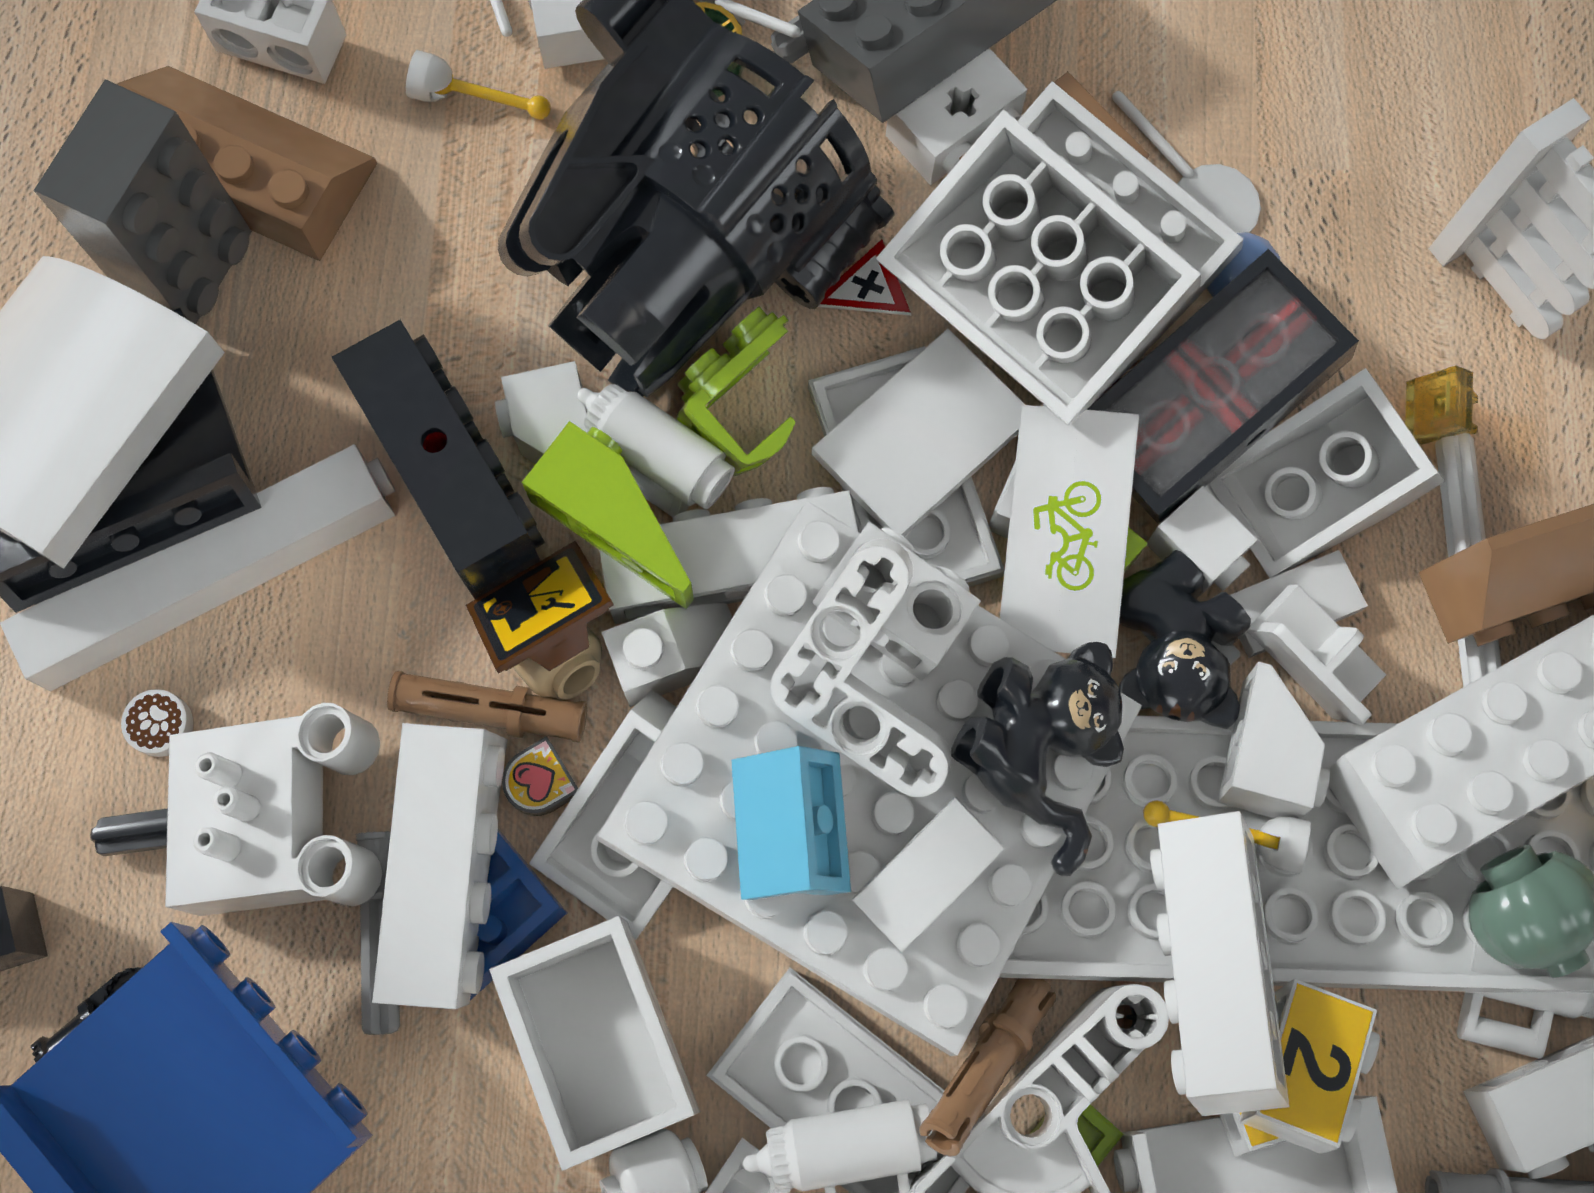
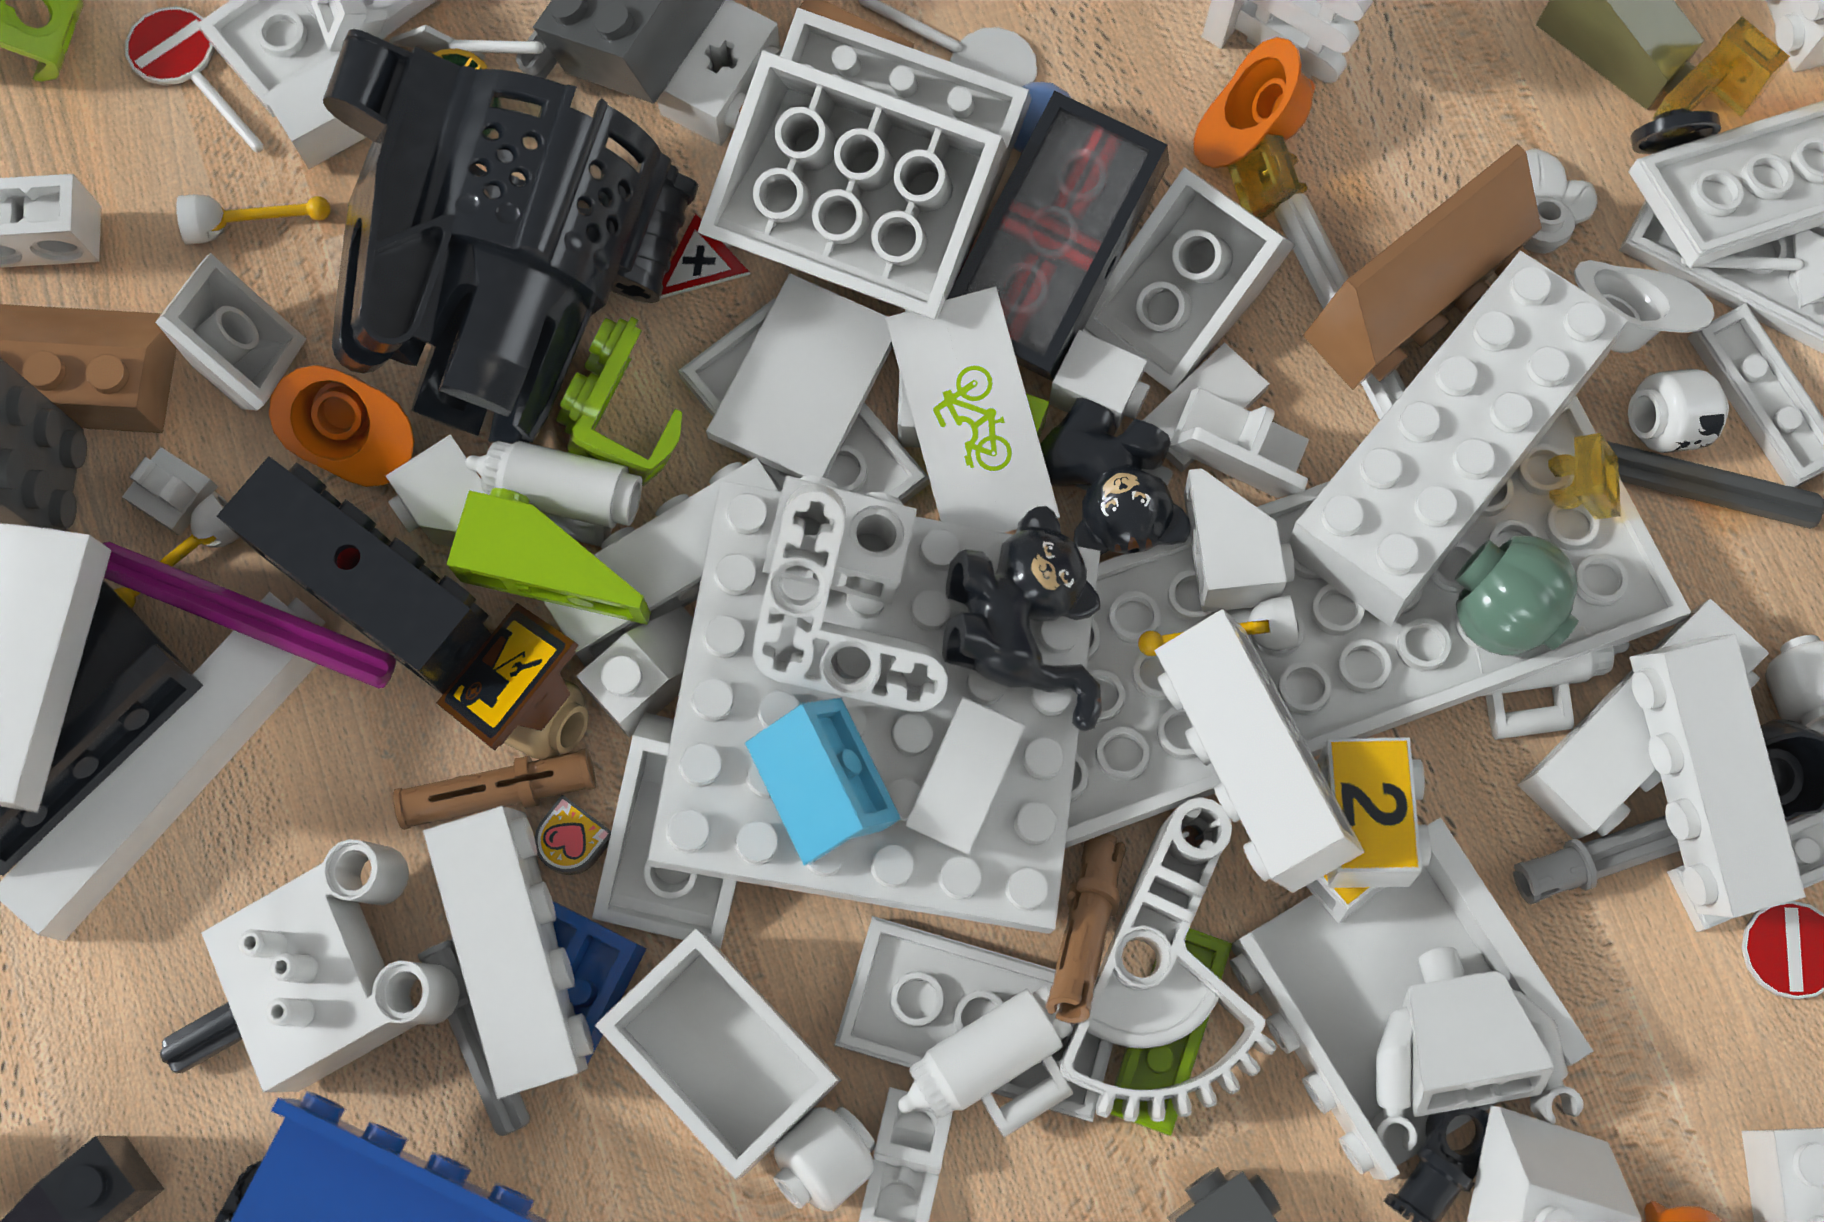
camera: 20 degrees left, 0 degrees up
tile [121,689,193,757] -> none
none -> magenta axle [102,542,396,688]
none -> white hinge [114,492,239,609]
none -> white tile [122,447,218,536]
none -> white slope [156,253,306,410]
none -> orange piece [269,365,415,487]
none -> orange piece [1193,37,1315,169]

